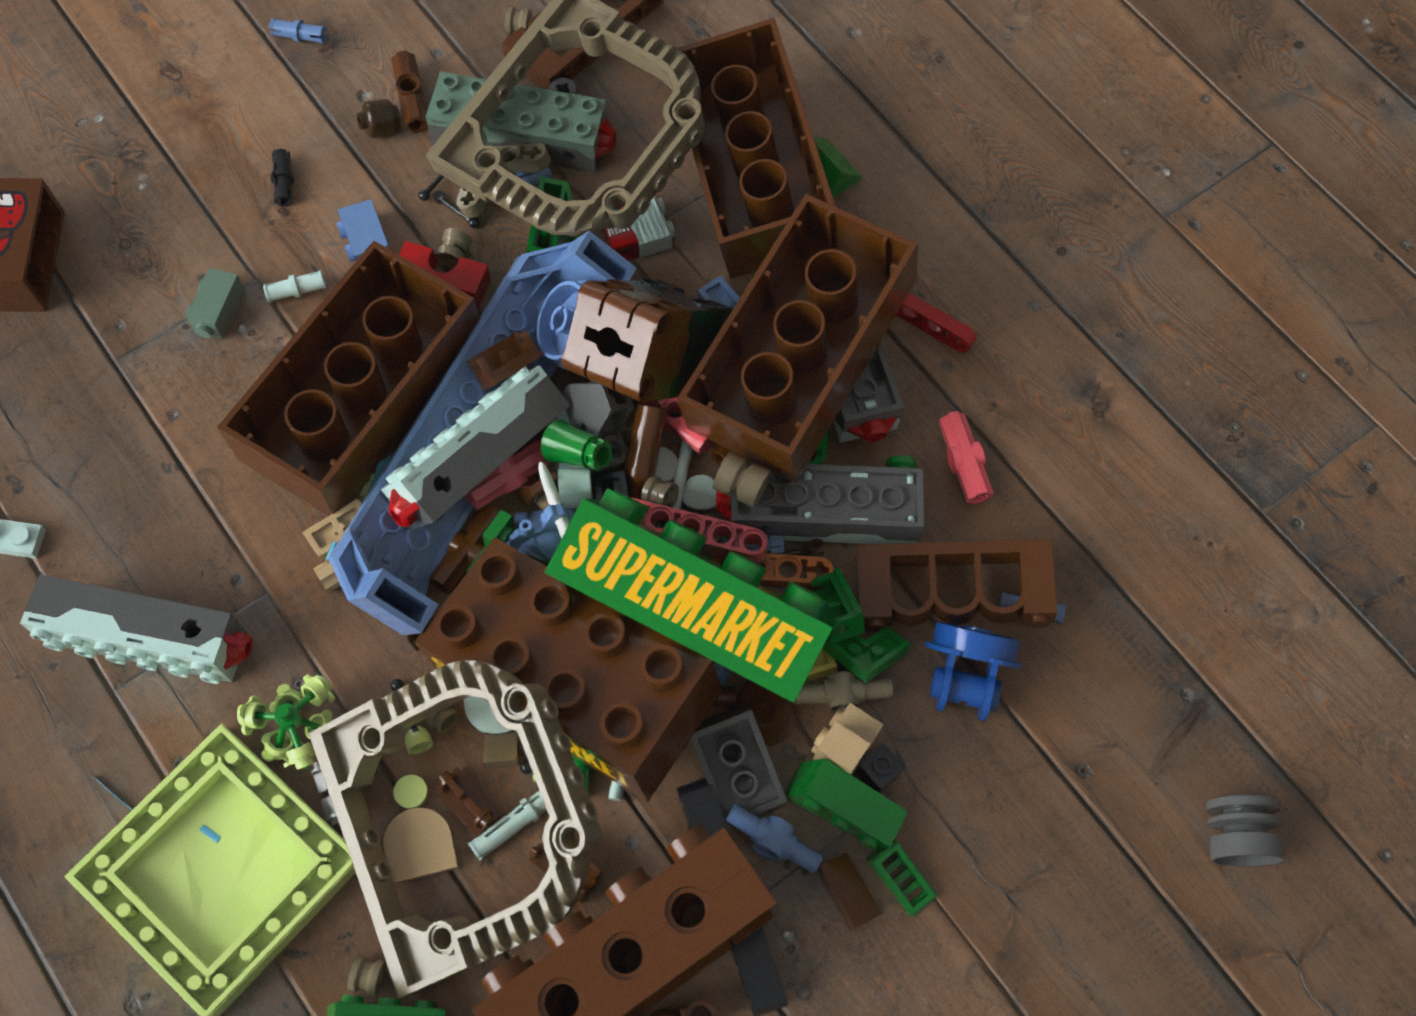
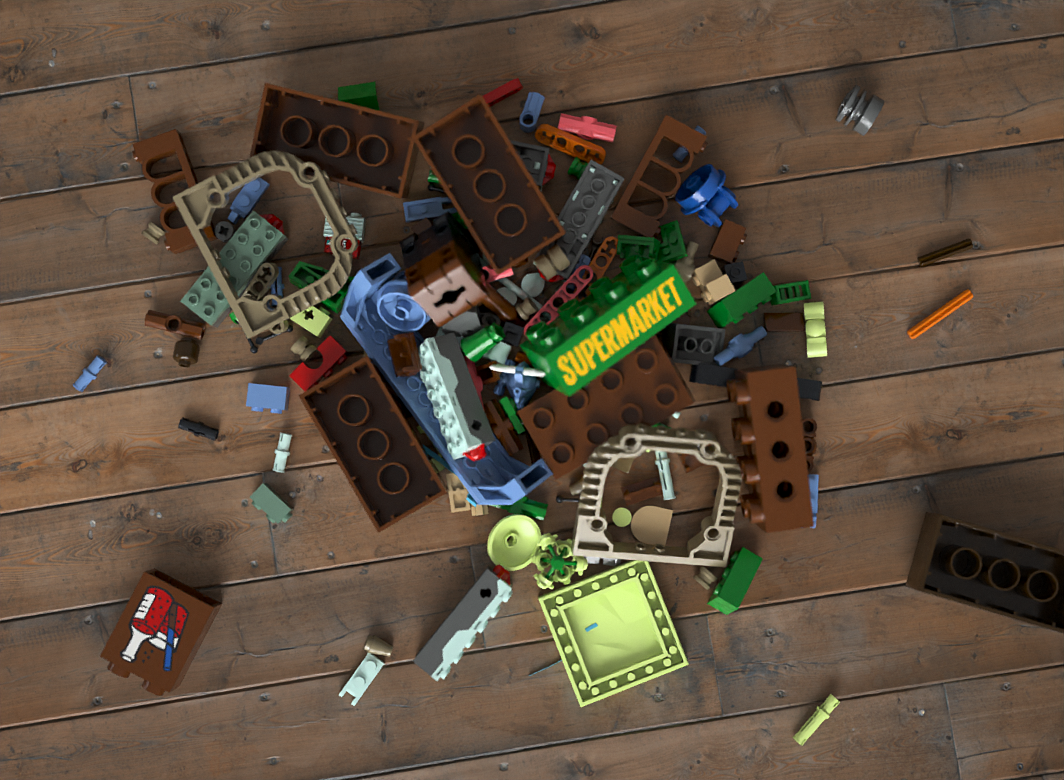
camera: 65 degrees left, 20 degrees up
none -> medium blue hinge [227,177,270,224]
none -> yellowish green brick [290,306,333,338]
none -> dark tan cone [363,635,393,657]
none -> yellowish green dish [487,514,541,571]
none -> green piece [490,496,548,520]
none -> medium blue piece [519,92,545,133]
none -> orange beam [535,124,606,165]
none -> reddish brown brick [708,219,747,265]
none -> yellowish green piece [804,302,827,358]

